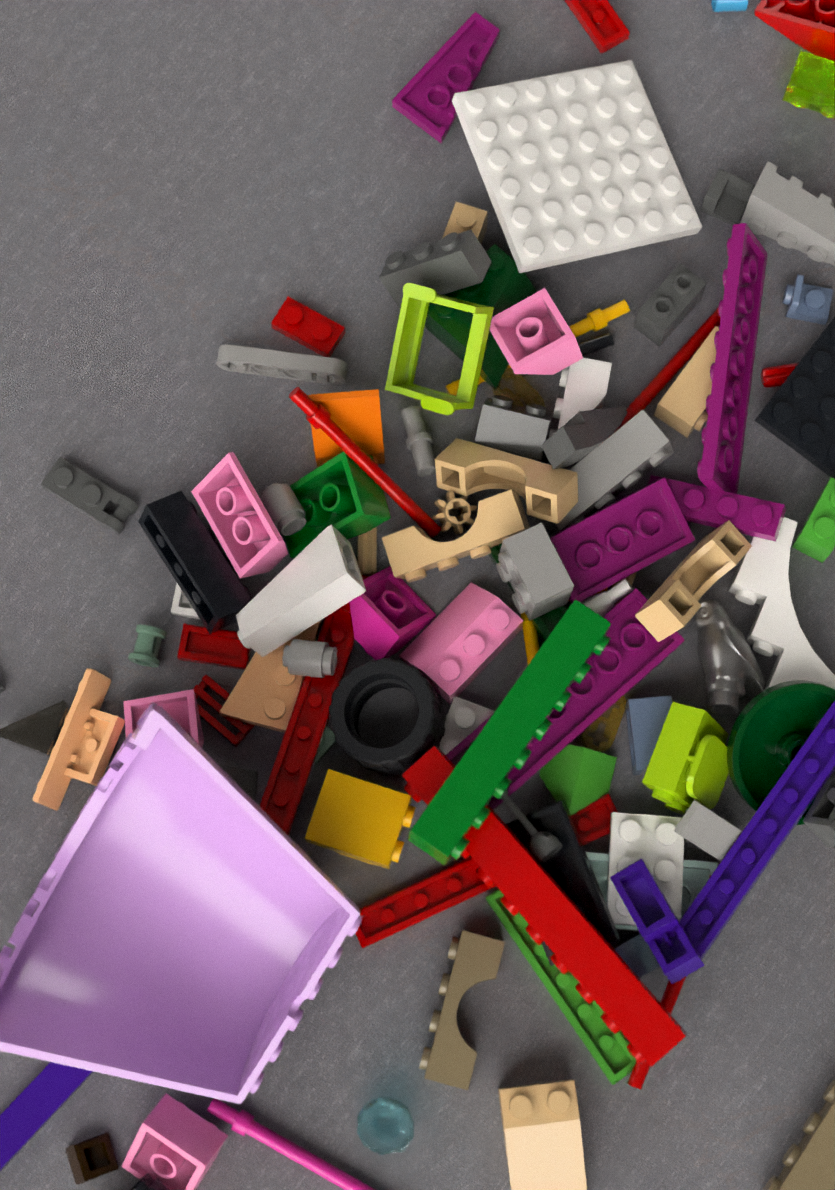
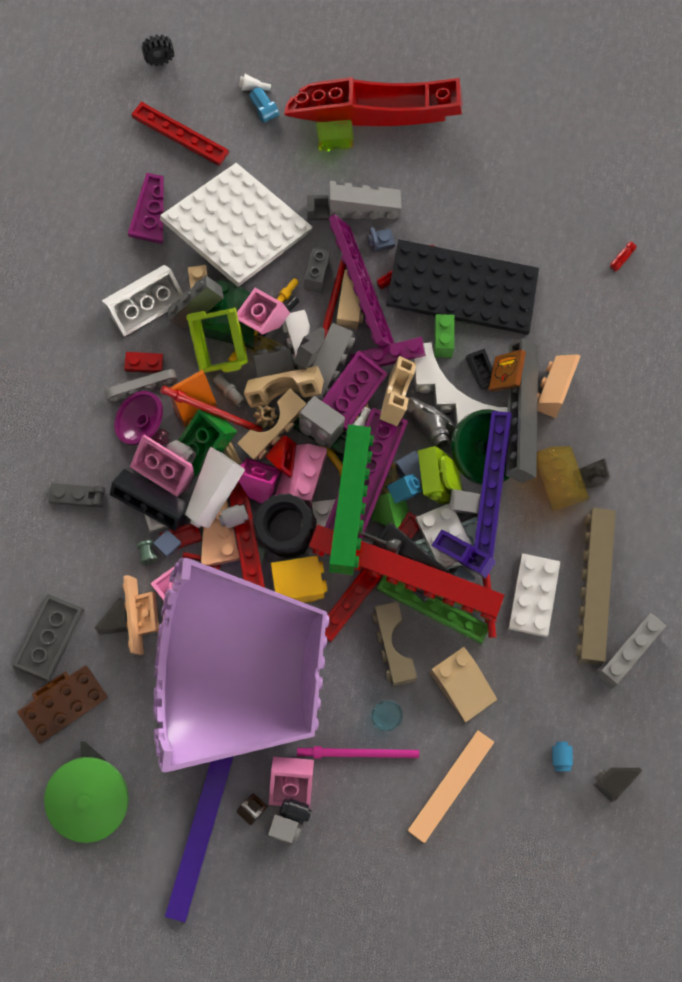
camera: 35 degrees left, 5 degrees down
none -> white slope [102,265,183,337]
none -> magenta dish [114,391,163,445]
none -> clear pink plate [151,428,169,445]
none -> sand blue tile [153,530,181,558]
none -> red slope [265,435,297,478]
none -> dark azure brick [387,474,422,504]
none -> white plate [508,553,560,637]

